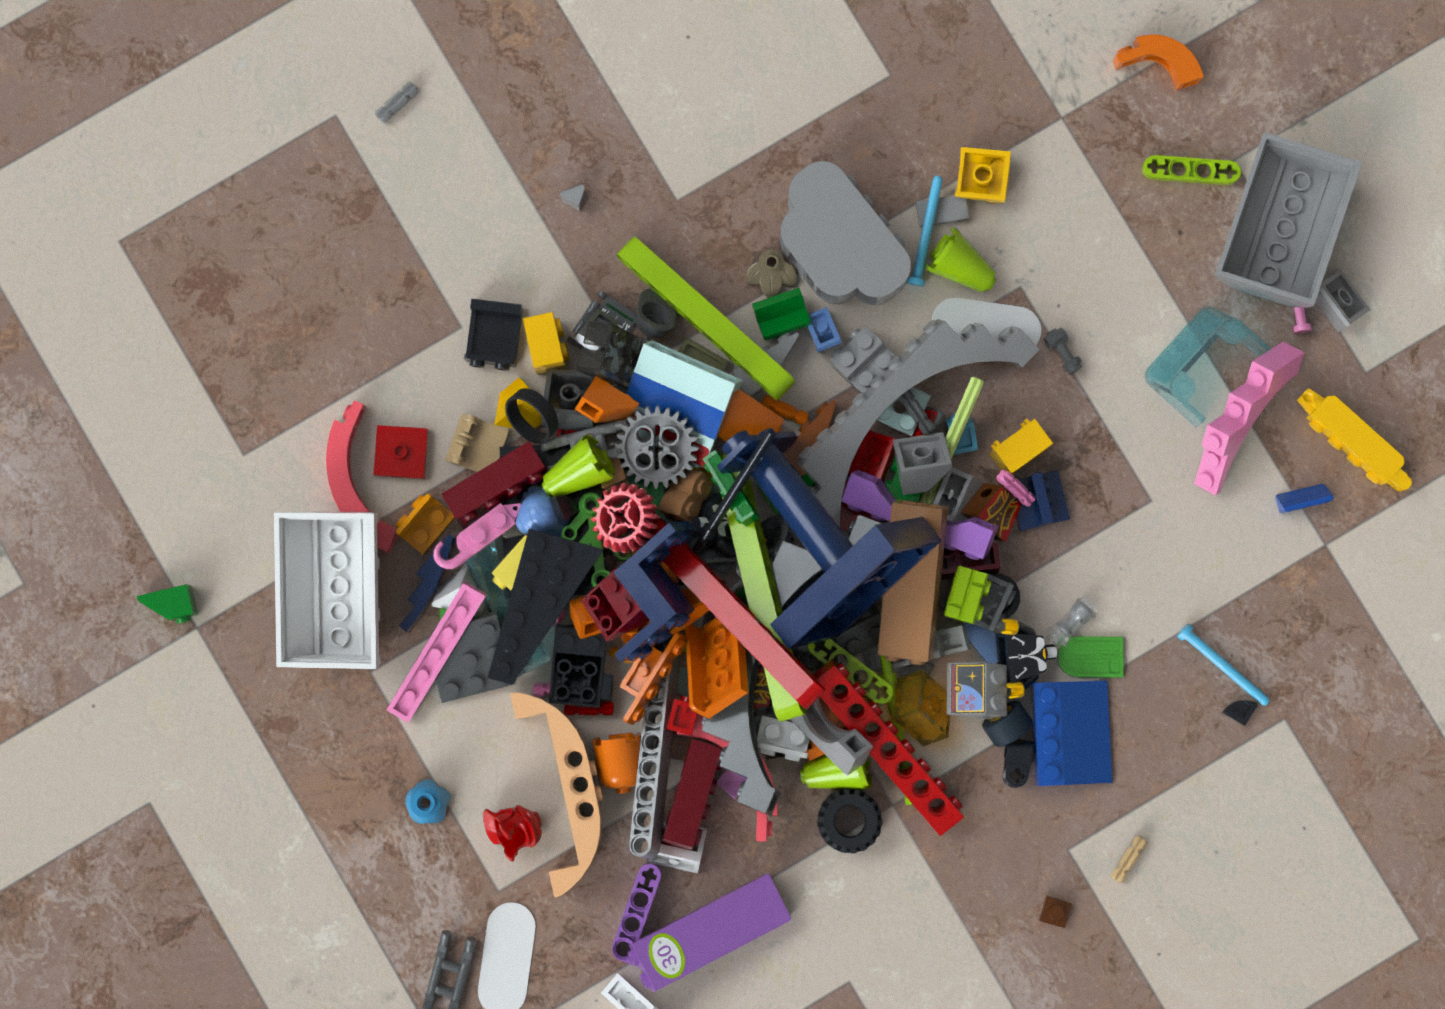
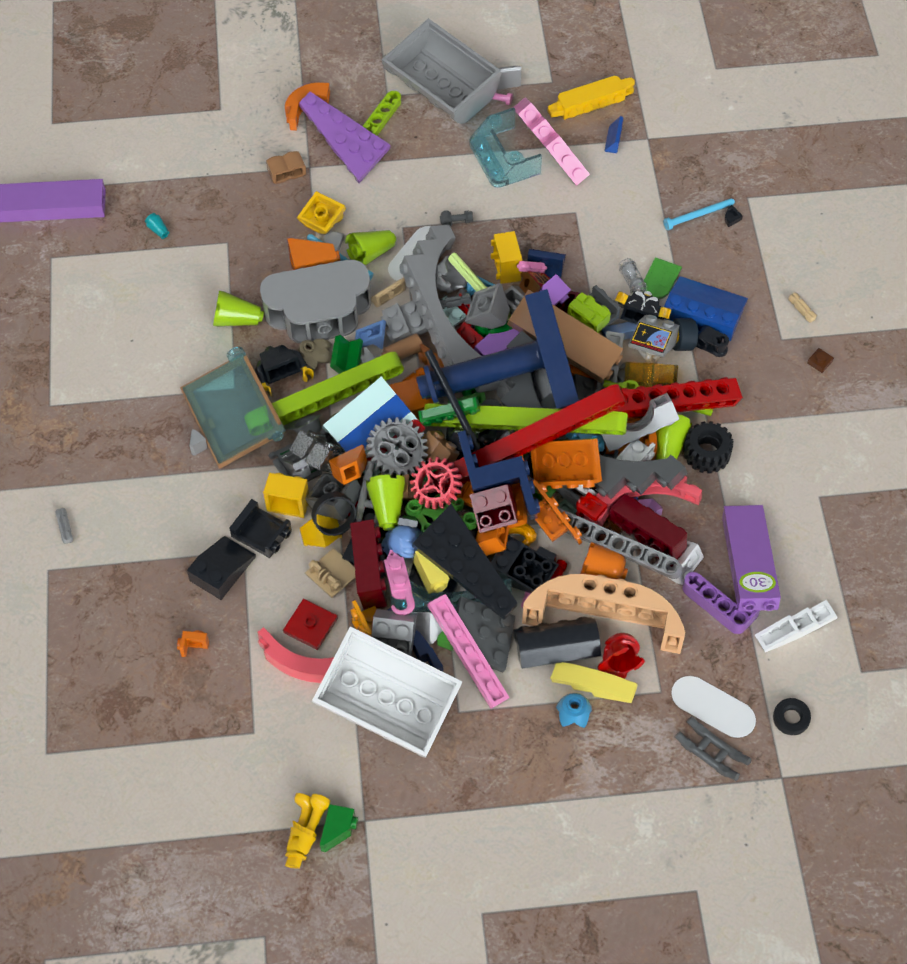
camera: 65 degrees left, 25 degrees down
none -> orange bracket [177,630,209,657]
none -> clear light blue door [180,347,286,469]
none -> black slope [187,536,256,600]
none -> lime cone [213,291,264,327]
none -> black torso [255,345,314,396]
none -> medium nougat brick [266,151,306,184]
none -> yellow piece [285,793,330,869]
none -> orange slope [287,238,340,270]
none -> medium lavender wing [299,92,390,183]
none -> tan slope [371,277,406,307]
none -> light grey slope [372,609,417,656]
none -> medium nougat brick [381,333,423,360]
none -> light grey helmet [435,255,467,293]
none -> black brick [513,617,601,669]
none -> light yellow slope [550,662,638,703]

